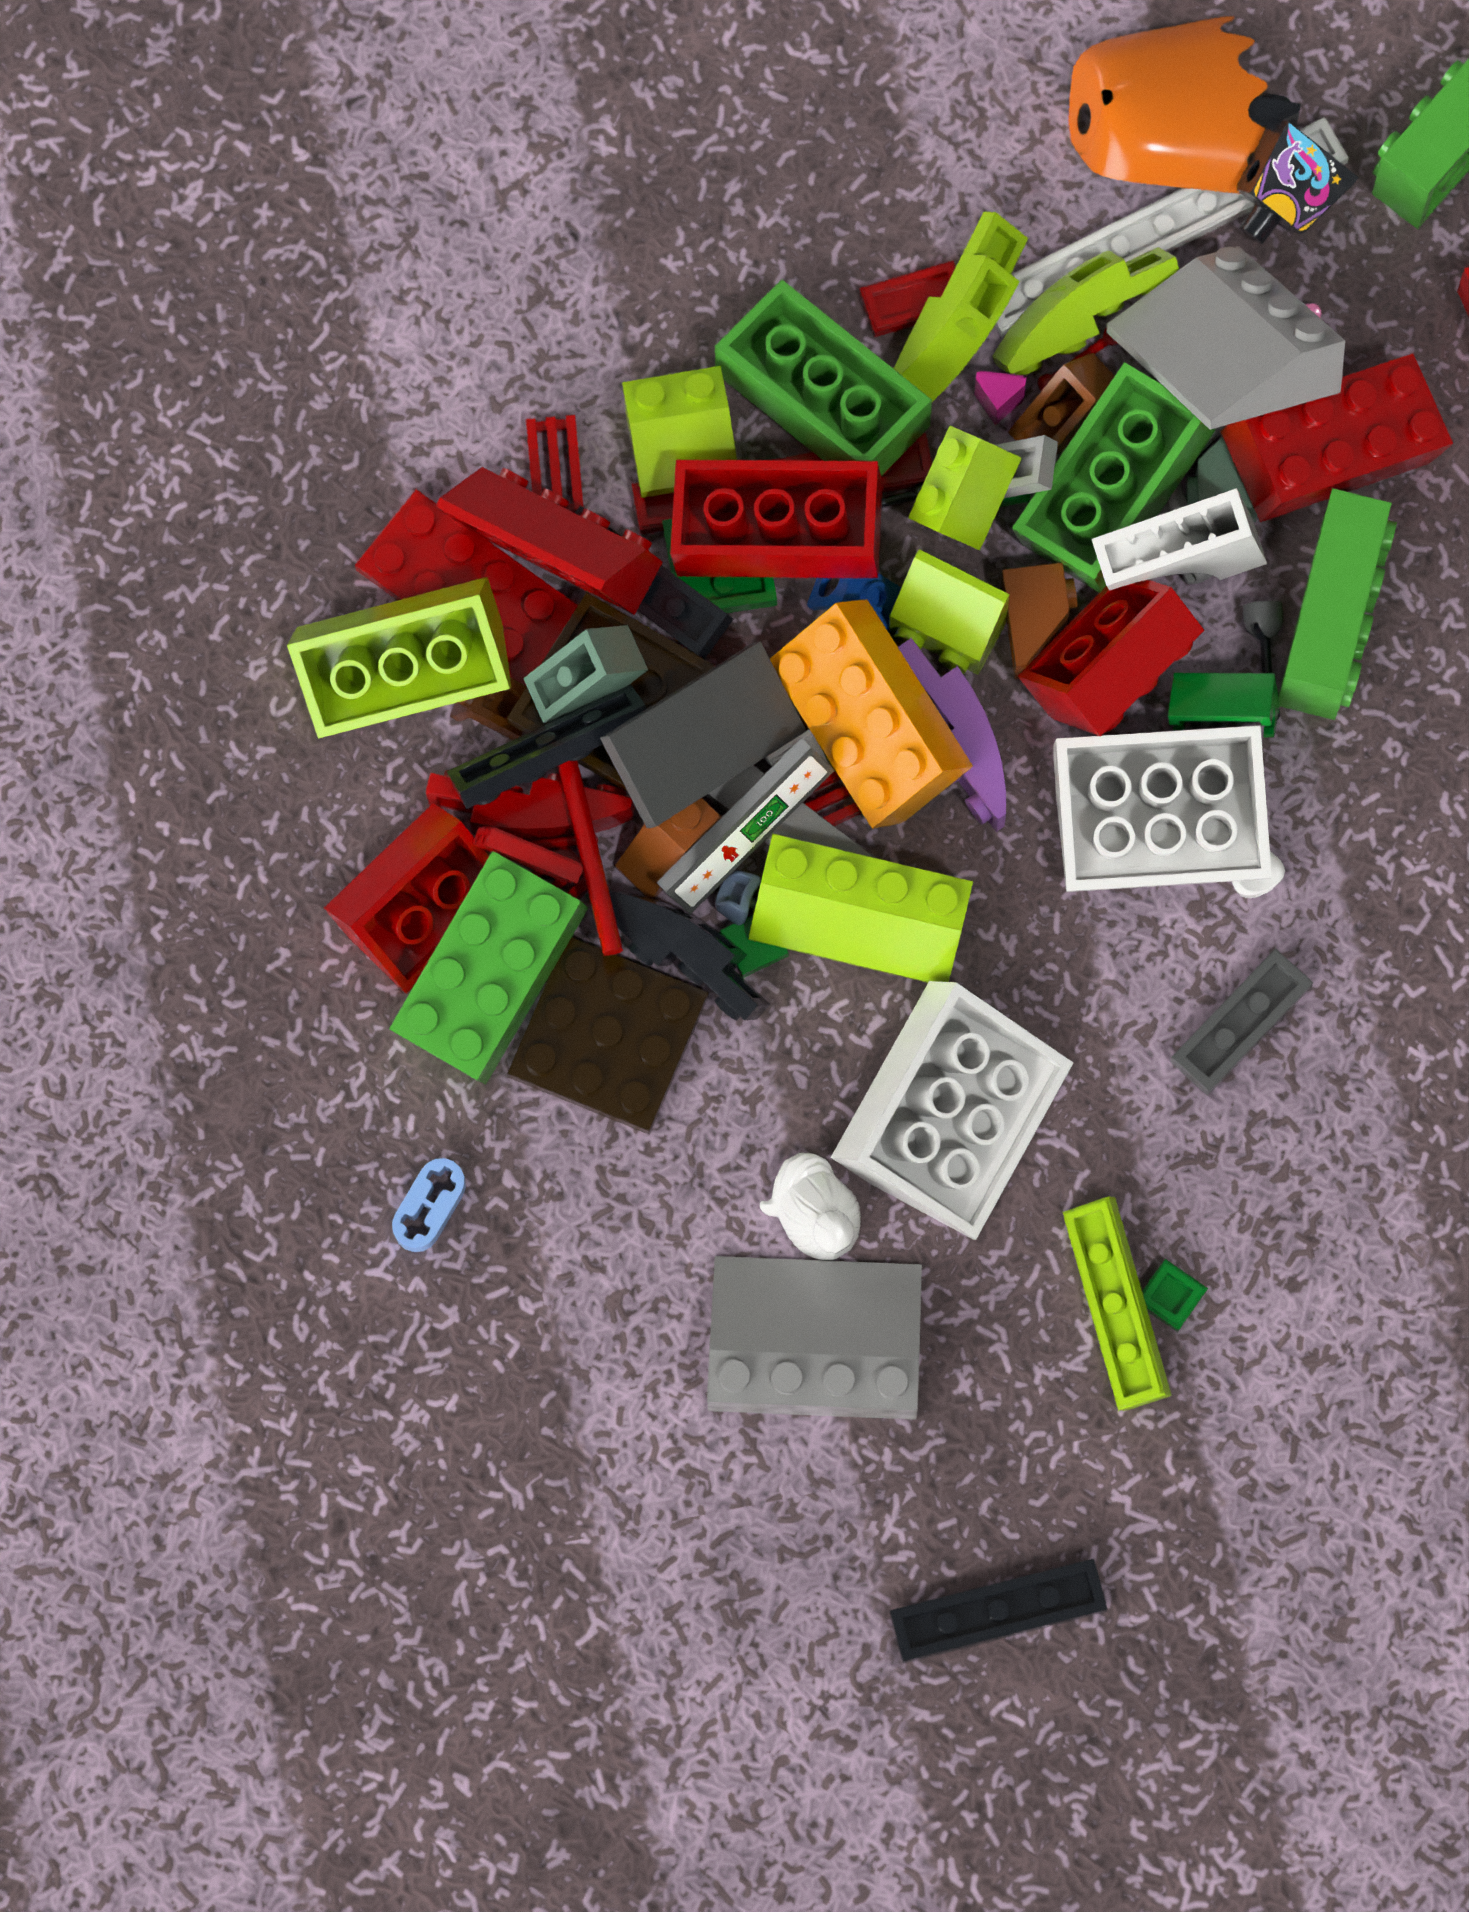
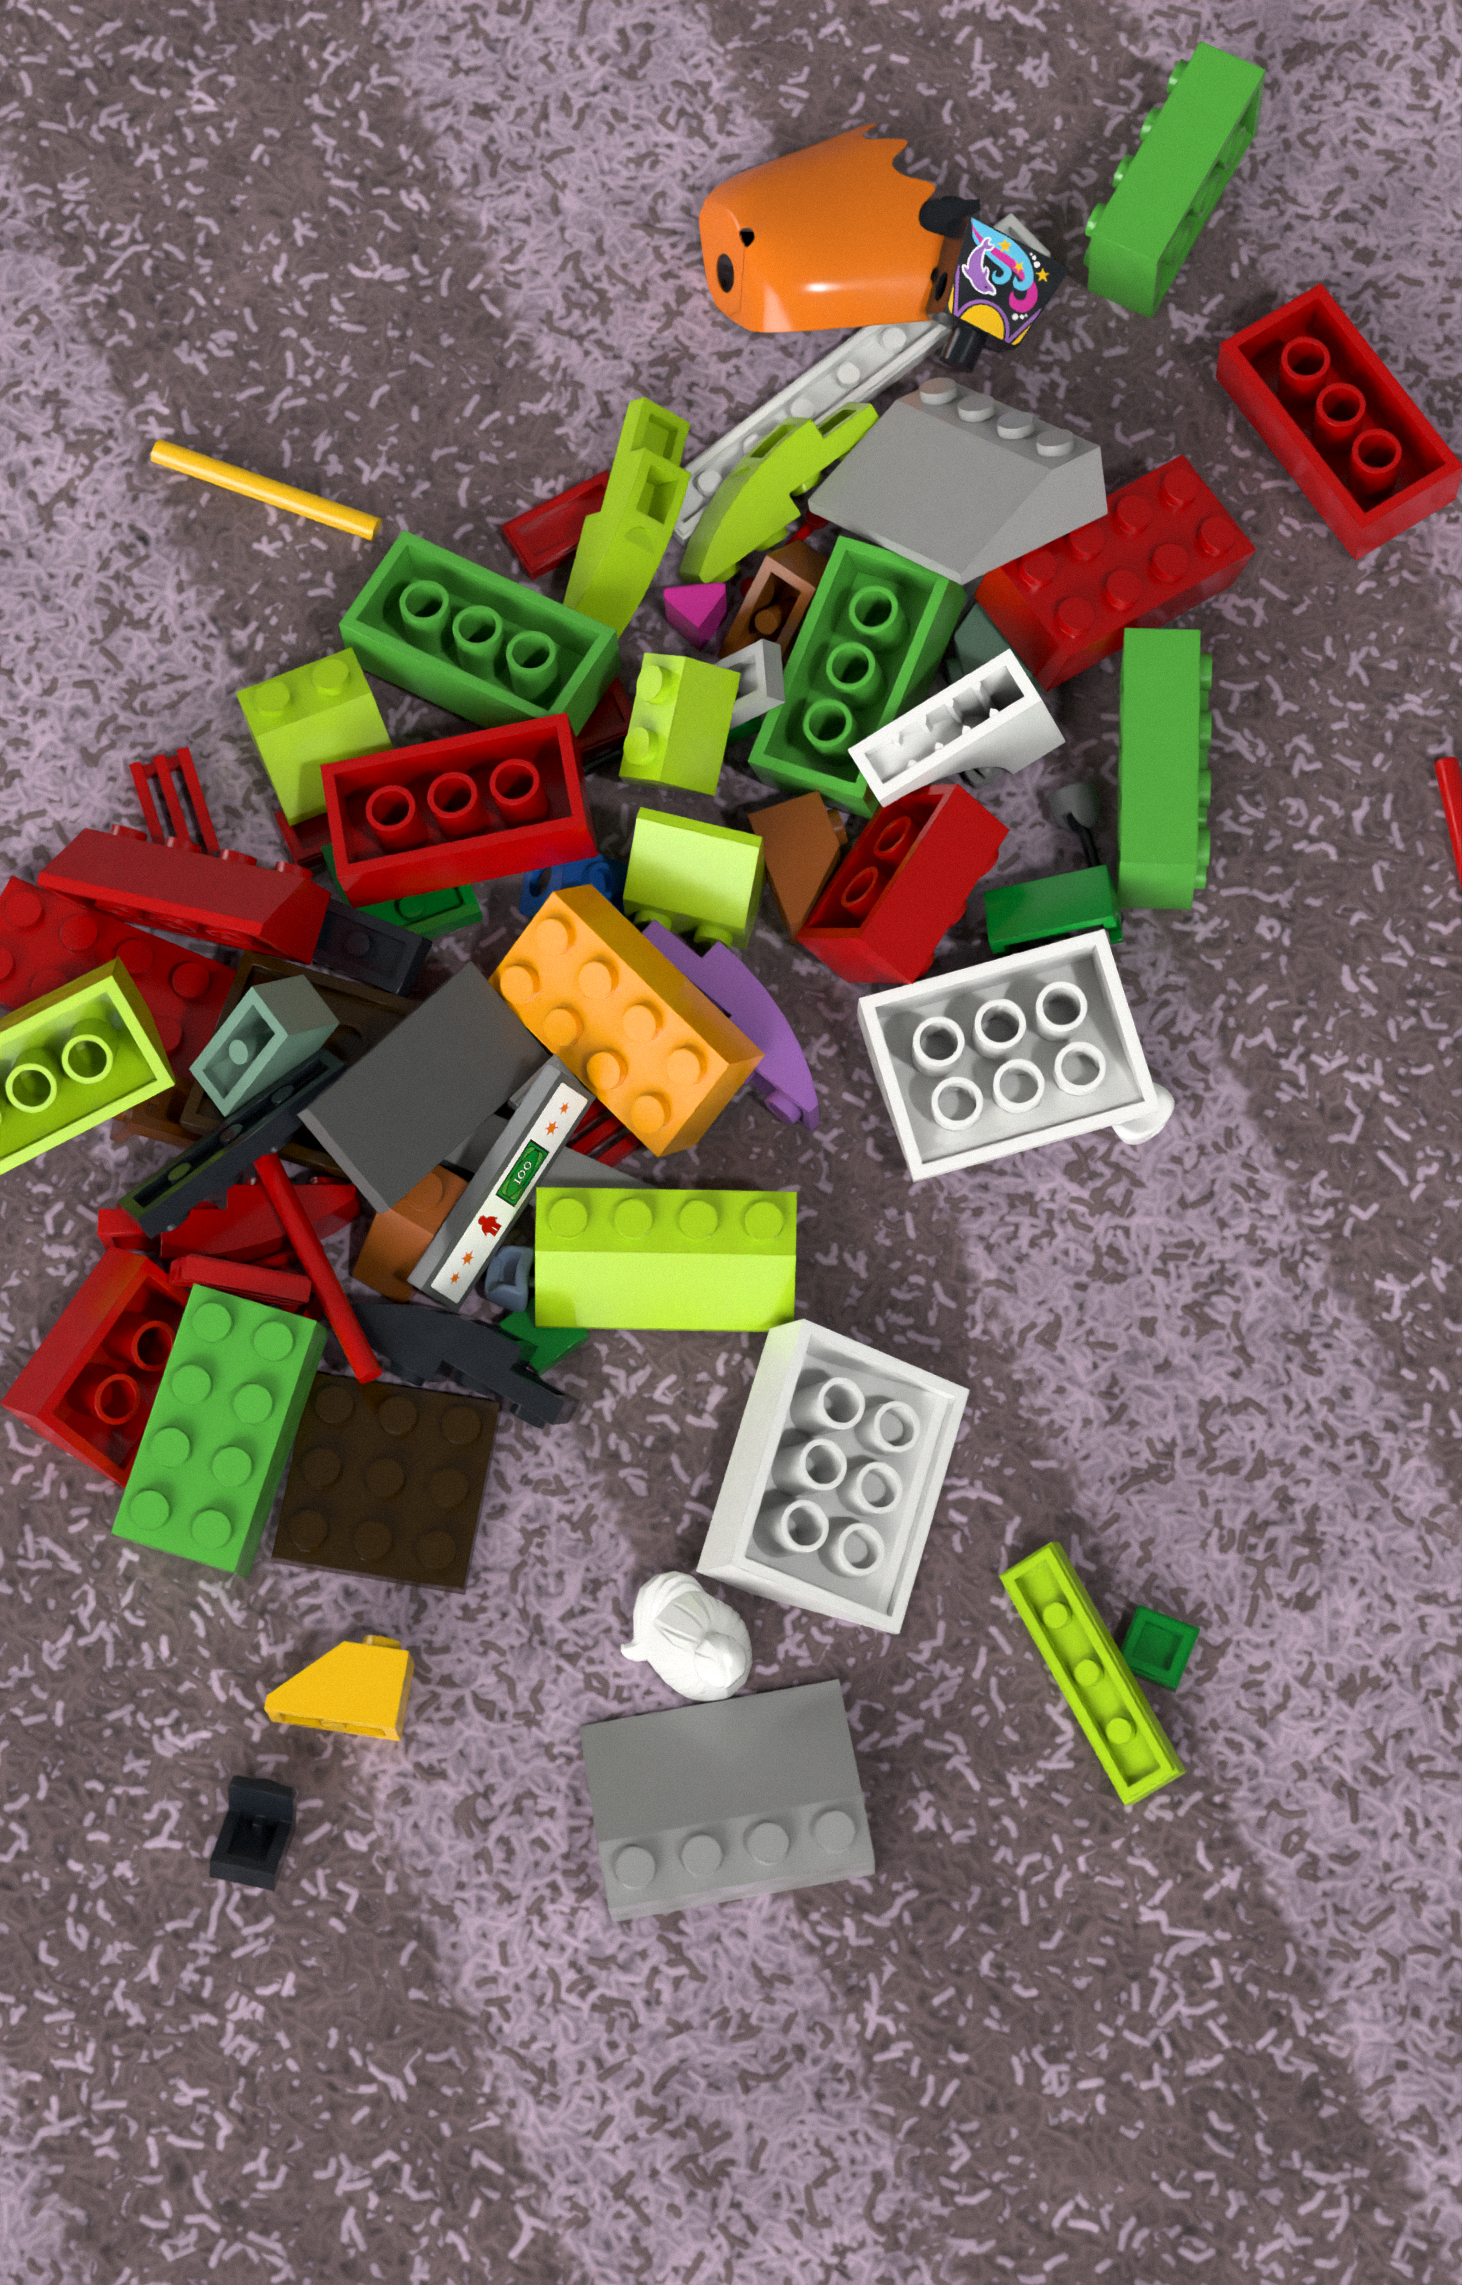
camera: 10 degrees left, 5 degrees down
light blue beam [392,1158,466,1252] -> none
black plate [889,1559,1108,1664] -> none
dark grey plate [1170,948,1313,1096] -> none
none -> yellow bar [151,439,382,541]
none -> black bracket [210,1775,297,1891]
none -> yellow slope [264,1635,415,1741]

